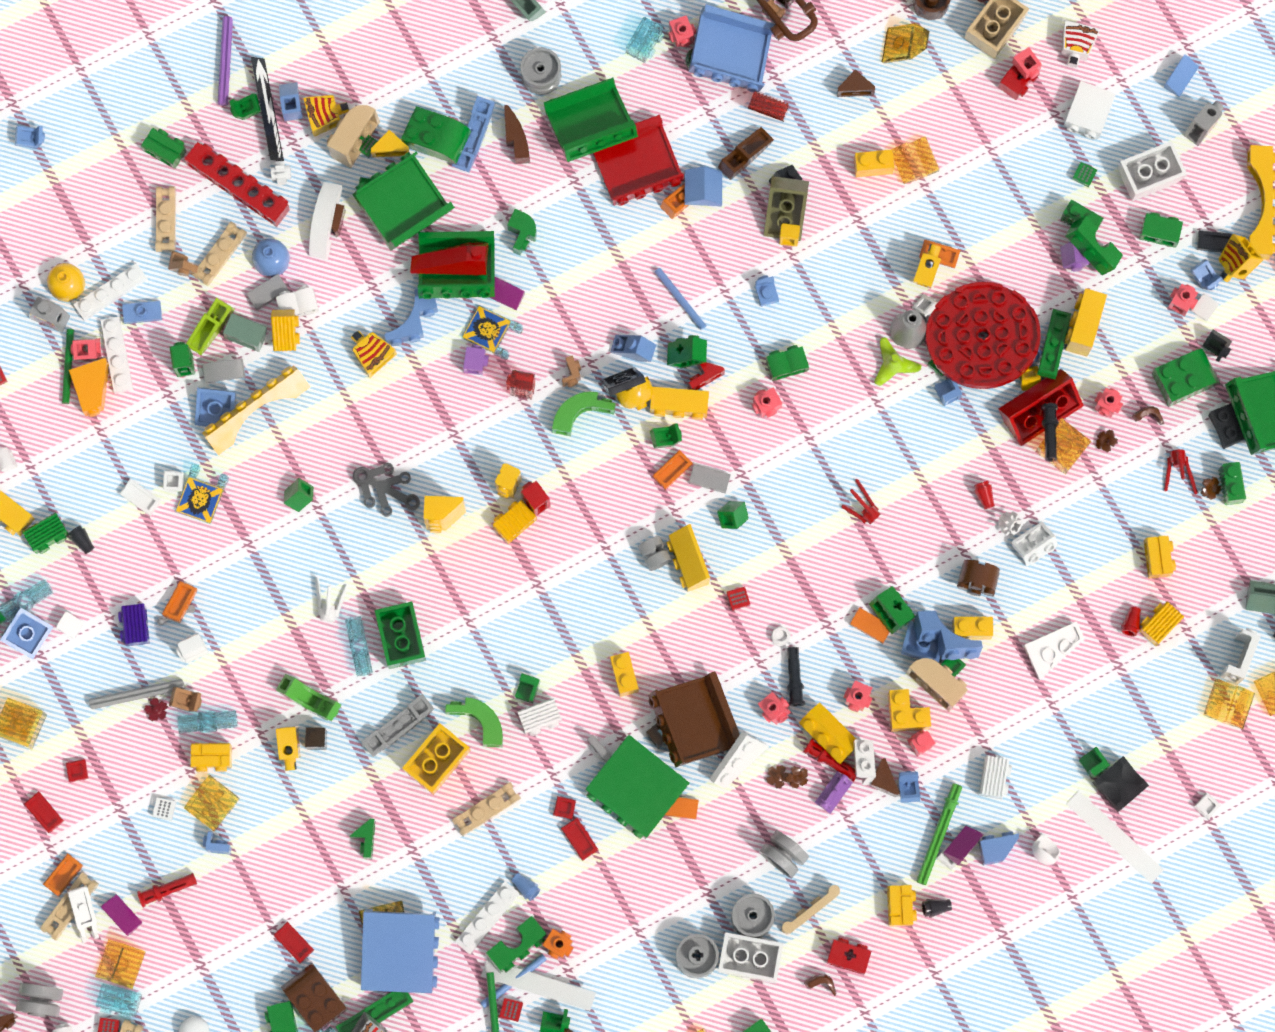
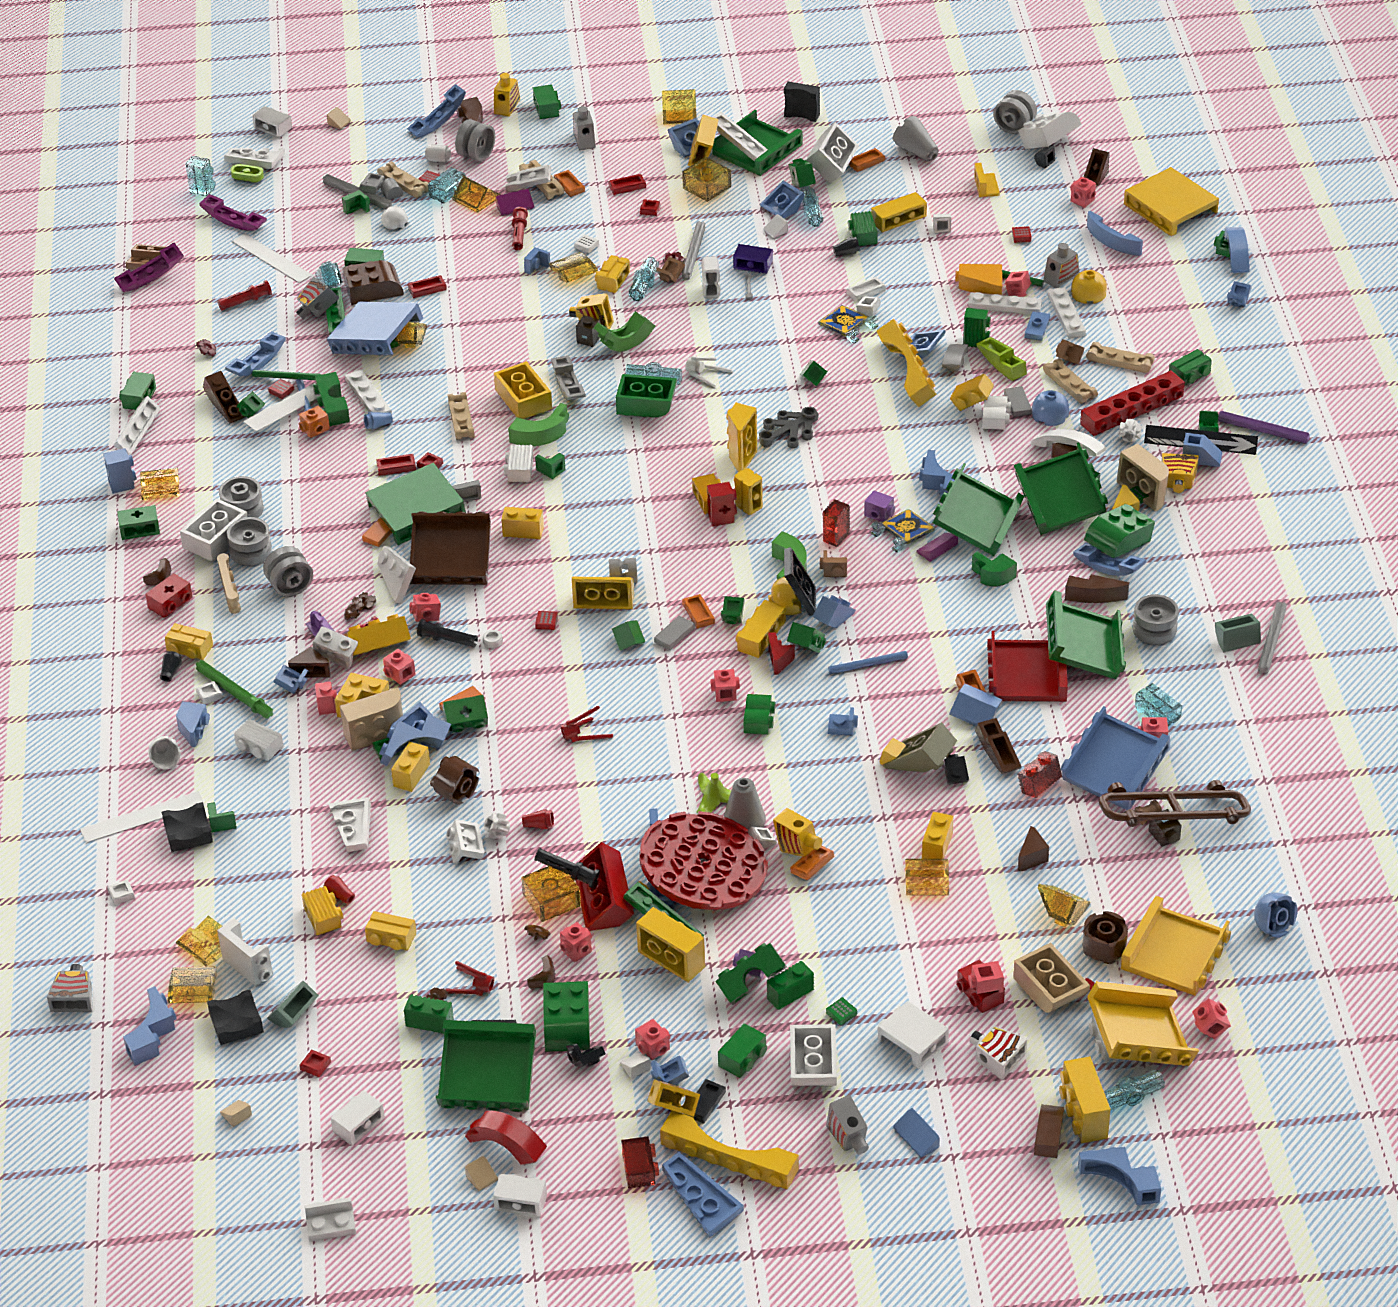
camera: 115 degrees right, 35 degrees down
orange tile [162,581,198,623] -> none
sand green brick [223,313,267,352] -> none
green slope [349,818,376,860] -> none
torso [351,330,397,378] -> none
red wedge [410,242,488,275] -> none
magenta slope [943,826,984,866] -> none

